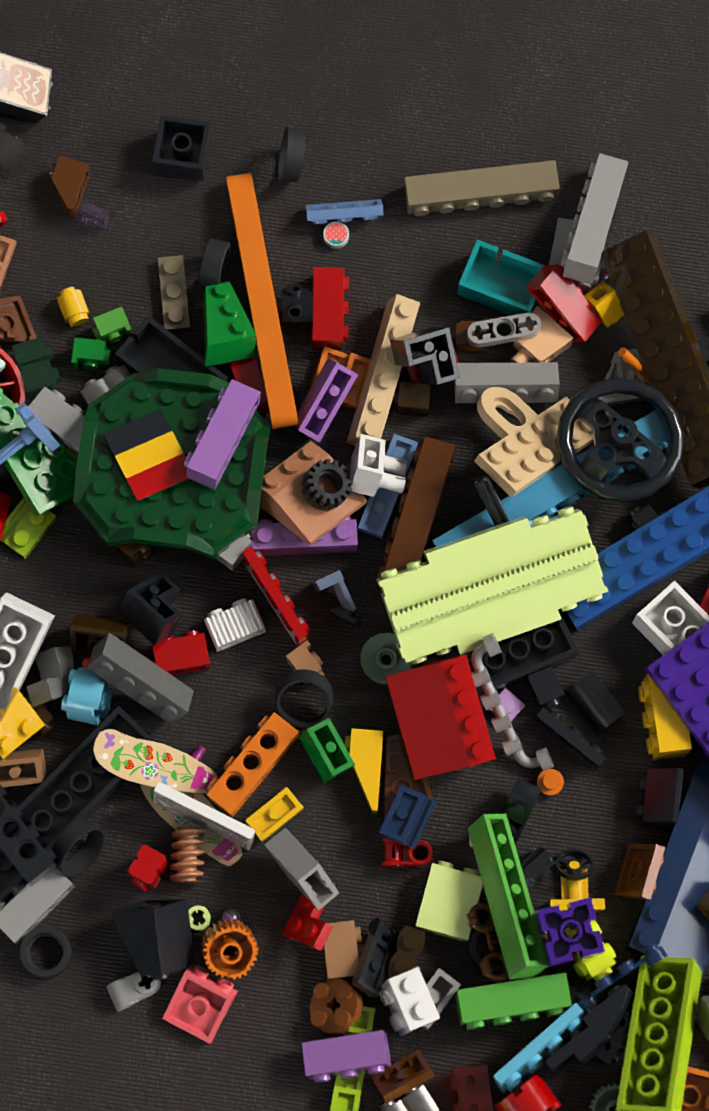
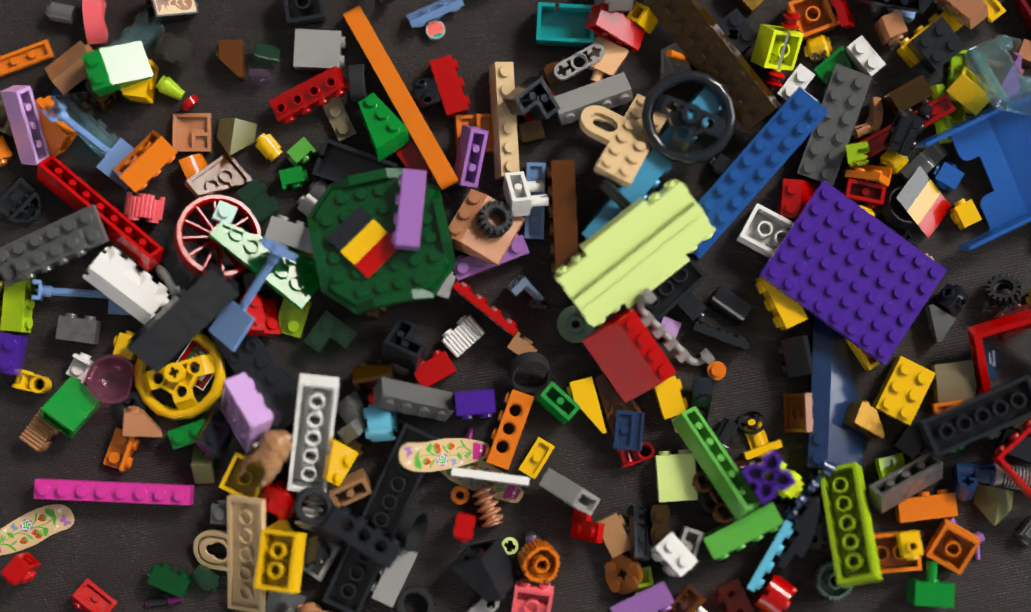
camera: 20 degrees left, 10 degrees up
none -> olive slope [217,118,257,156]
none -> clear green brick [252,42,281,65]
none -> red brick [269,66,350,124]
none -> light grey brick [293,29,346,72]
none -> clear green brick [303,311,359,353]
none -> orange plate [451,485,470,505]
none -> dark purple brick [455,389,496,419]
none -> yellow brick [654,376,688,419]

